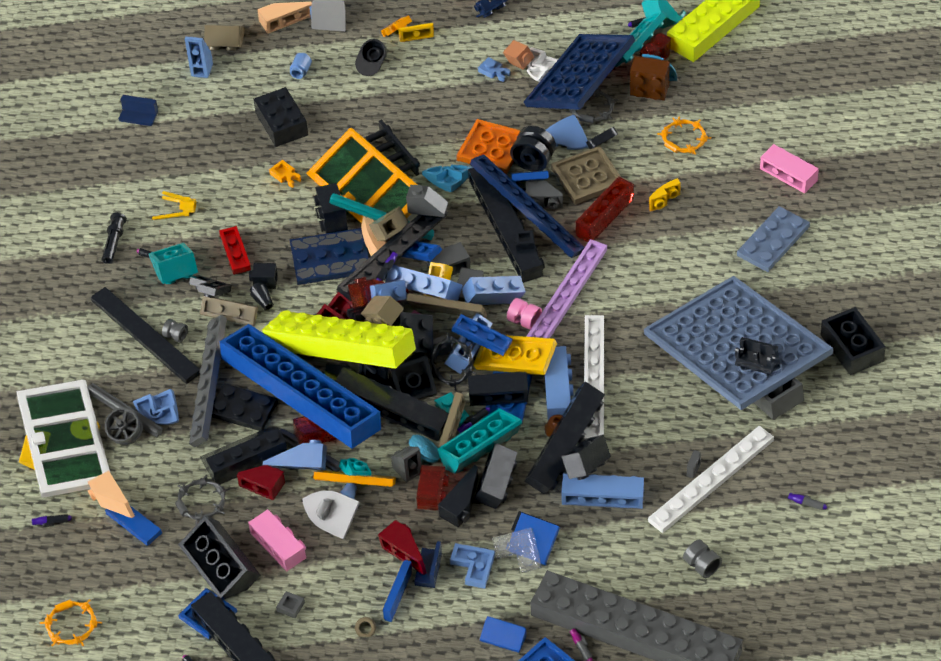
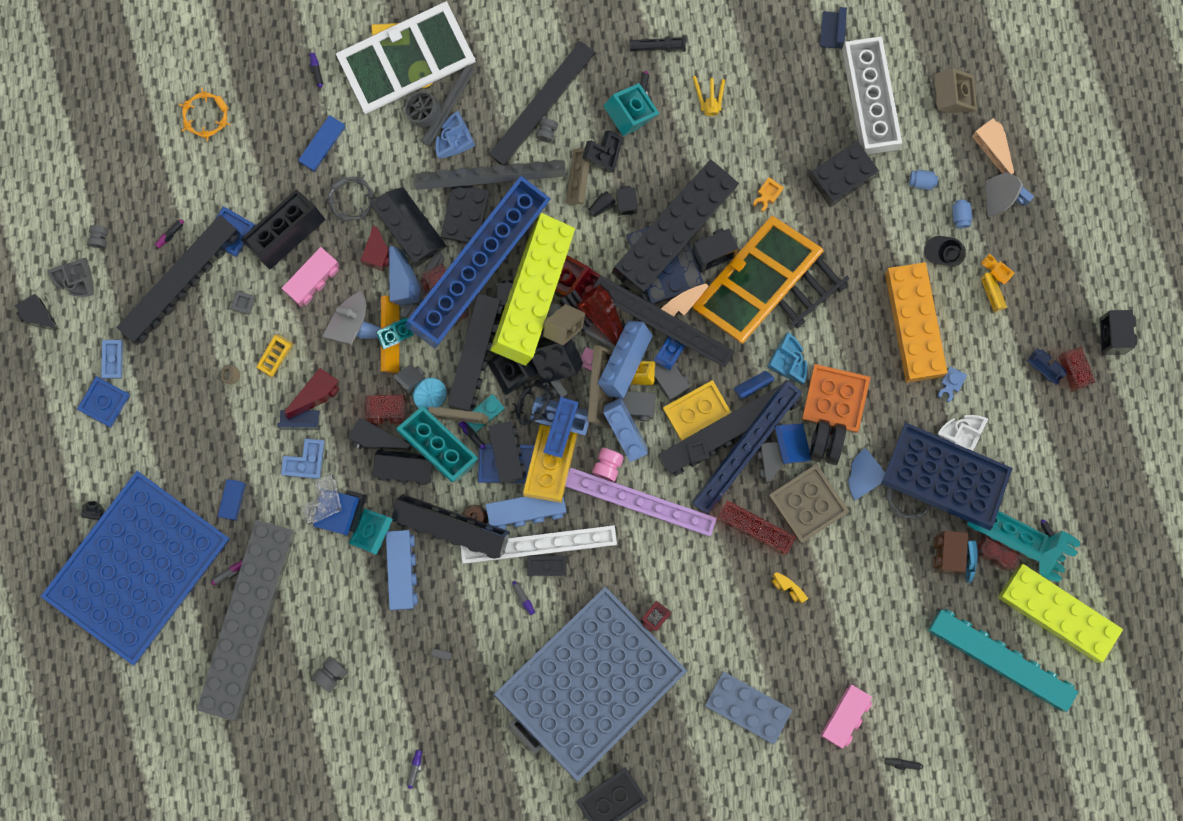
camera: 75 degrees right, 30 degrees up
light nougat slope [88,471,135,518] -> none
medium blue slope [185,36,213,78] -> none
red plate [219,226,251,275] -> none
teal axle [329,193,434,240] -> none
dark tan slope [369,206,409,241] -> none
medium blue plate [370,280,407,301] -> none
black piece [376,252,398,283] -> none
blue tile [383,560,412,622] -> none
dark grey slope [406,184,448,217] -> none
nougat brick [503,40,534,70] -> none
black brick [561,434,611,480] -> none
black beam [586,127,618,149] -> none
white plate [648,426,774,533] -> none
light orange piece [657,116,712,155] -> none
black hinge [735,337,780,375] -> none
none -> yellow slope [256,334,294,377]
none -> teal plate [348,508,393,555]
none -> piece [512,581,536,616]
none -> black plate [527,556,566,576]
none -> black brick [611,159,739,297]
none -> dark red window [642,601,672,631]
none -> yellow plate [663,380,731,441]
none -> blue slope [734,371,774,400]
none -> white brick [842,36,902,155]
none -> light orange brick [885,262,948,383]
none -> black piece [885,758,924,770]
none -> teal brick [927,609,1079,712]
none -> medium blue brick [952,200,972,228]

